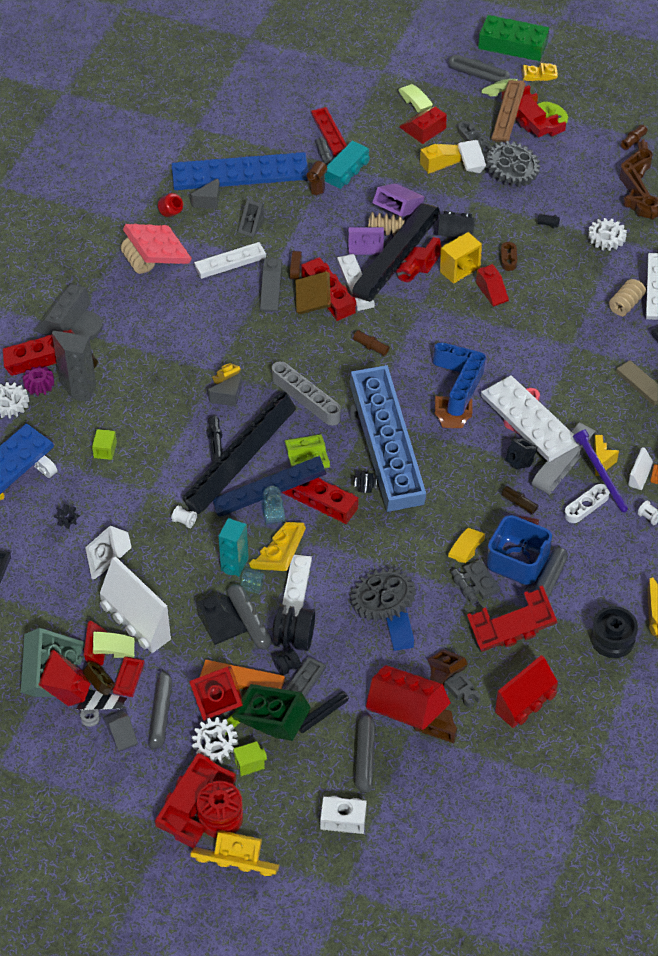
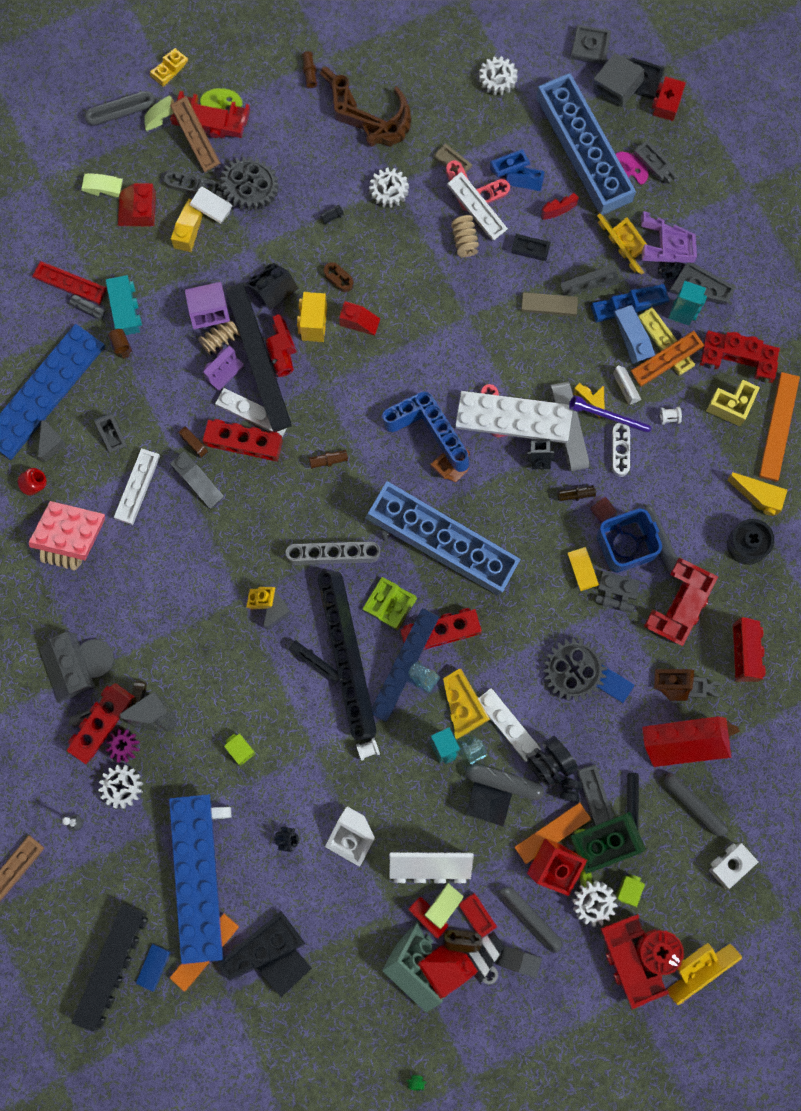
camera: 50 degrees left, 25 degrees up
pearl gold tile [296,272,331,314] -> none
black gear [354,472,377,493] -> none
green brick [478,15,550,62] -> none

